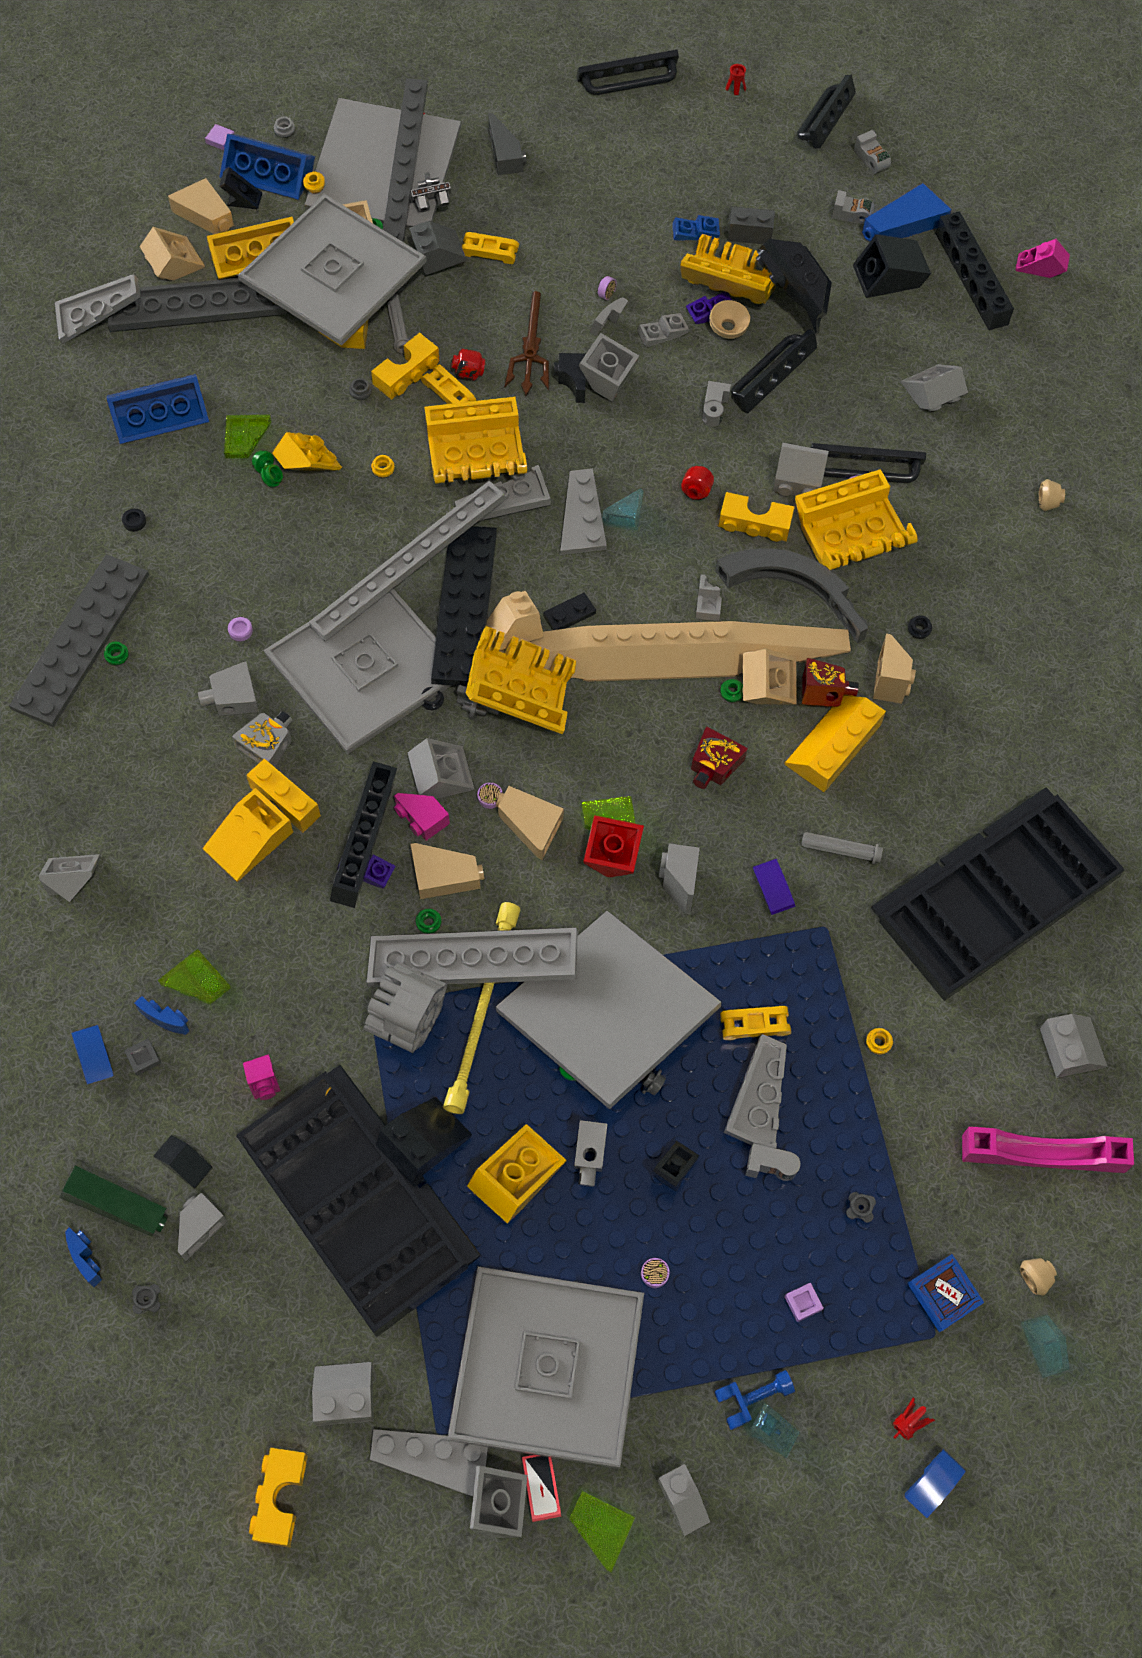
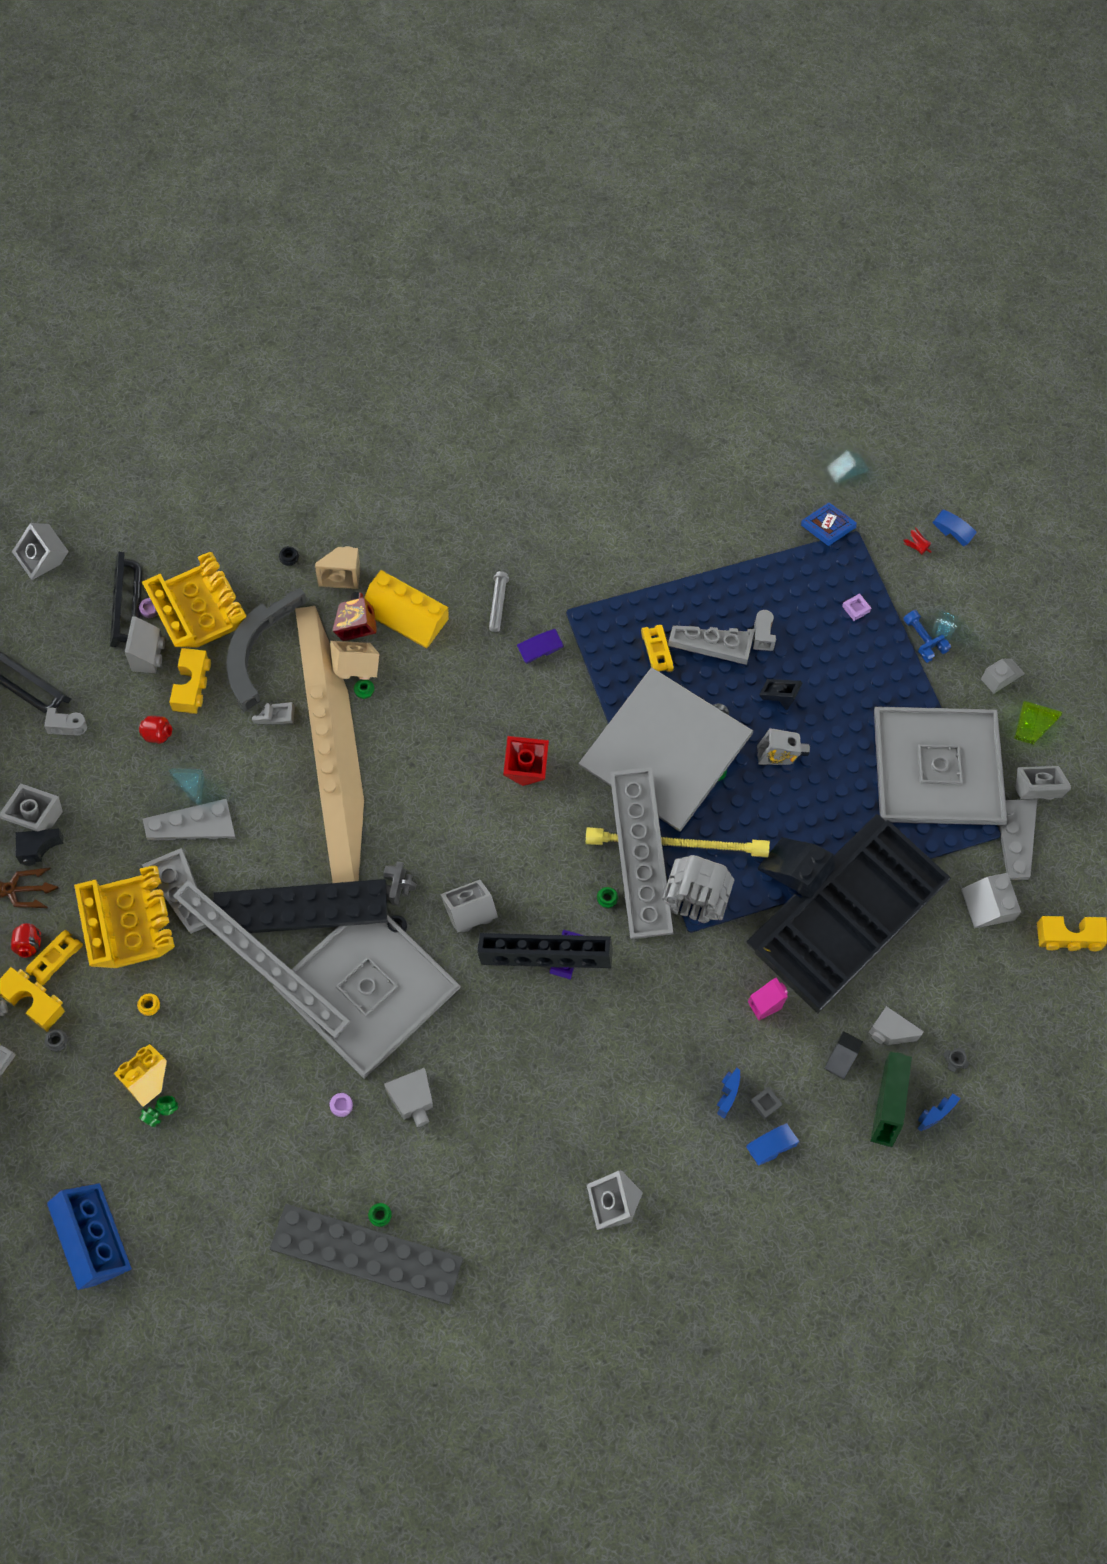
camera: 100 degrees left, 0 degrees up
black tile [122,508,146,532] -> none
clear neon green wing [158,949,231,1004] -> none
yellow slope [203,788,293,882] -> none
clear neon green wing [224,415,271,458] -> none
light grey torso [232,711,292,767] -> none
yellow arch [246,759,321,833] -> none
dark pink slope [394,793,450,841] -> none
tan slope [411,843,484,899] -> none
yellow slope [466,626,576,734] -> none
yellow slope [467,1124,566,1224] -> none
tile [477,783,502,809] -> none
tan slope [487,591,544,650] -> none
tan slope [496,786,564,860] -> none
slope [522,1455,561,1522] -> none
black plate [543,592,596,630] -> none
clear neon green wing [581,796,636,830] -> none
tile [641,1258,669,1288] -> none
light grey slope [659,844,700,915] -> none
dark red torso [691,727,748,789] -> none
dark grey plate [846,1192,876,1223] -> none
yellow plate [866,1028,893,1054] -> none
black door [871,787,1124,1001] -> none
dark pink arch [962,1127,1134,1173] -> none
tan cone [1020,1258,1057,1296] -> none
tan cone [1039,479,1065,511] -> none
light grey slope [1040,1014,1107,1078] -> none

